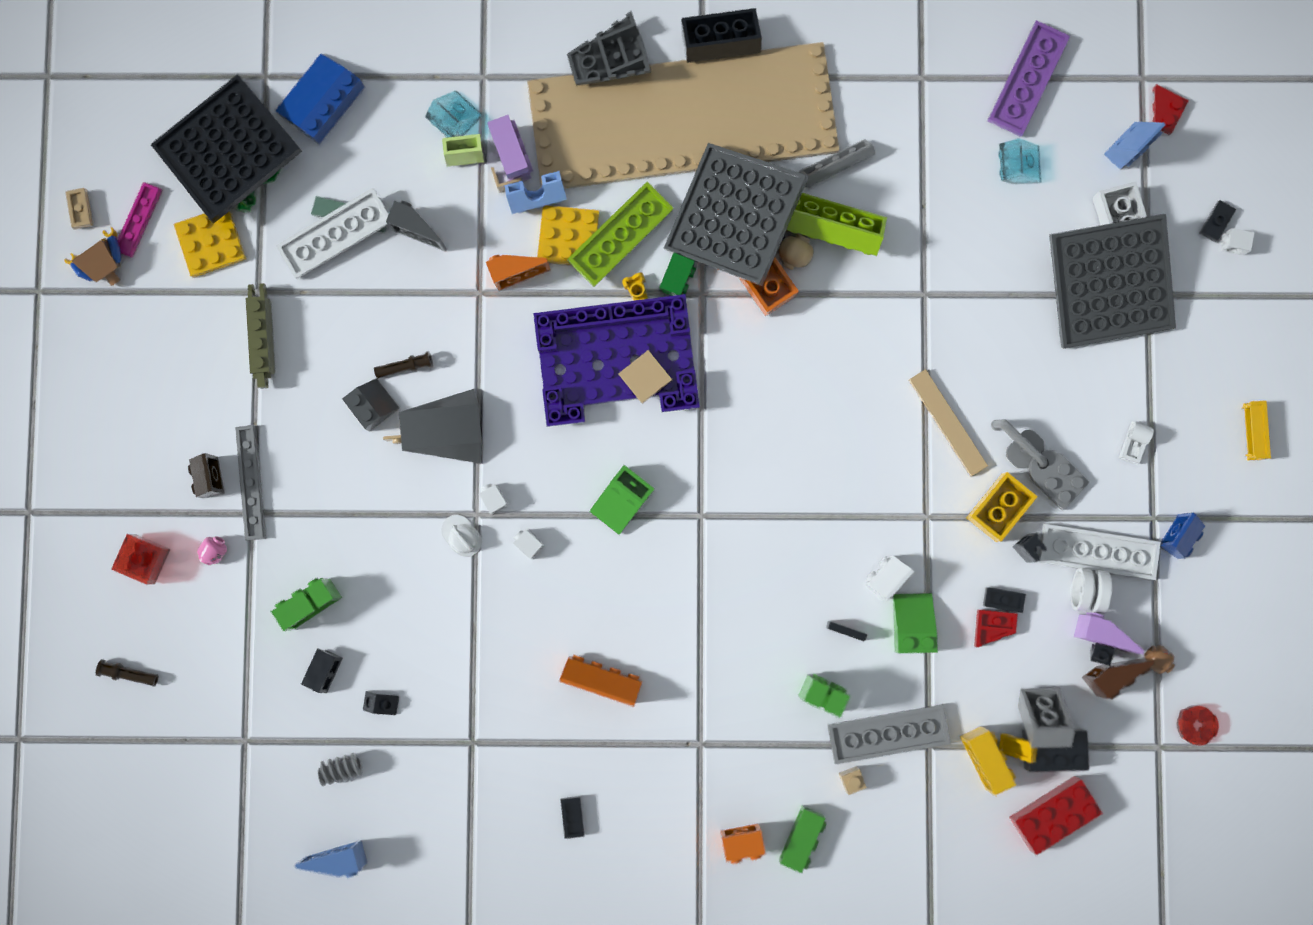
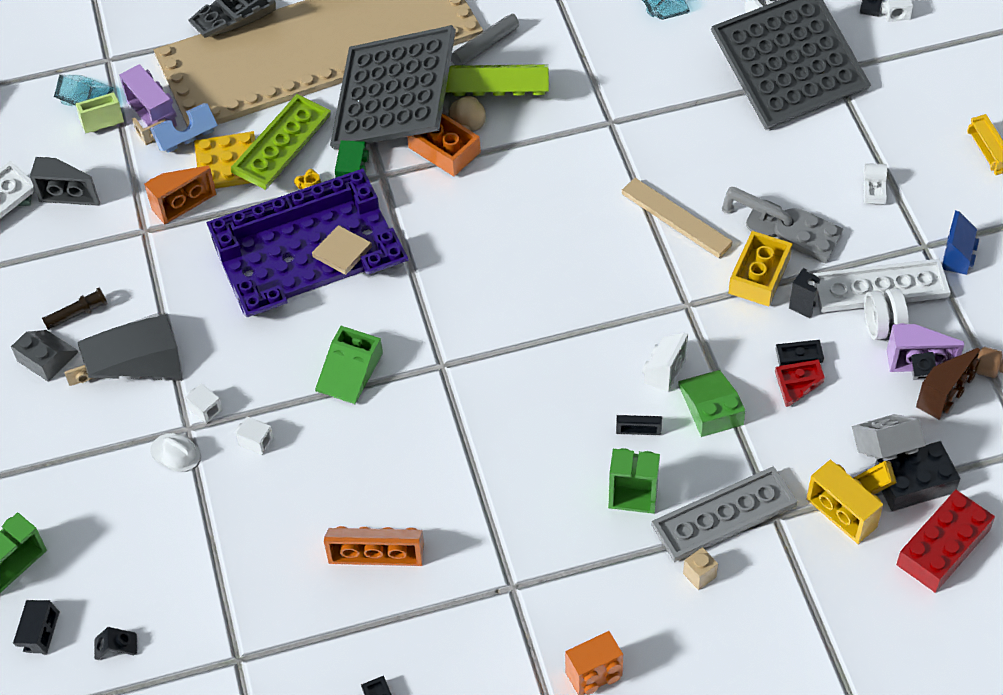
camera: 20 degrees left, 30 degrees down
bright green brick [779,806,827,874] -> none

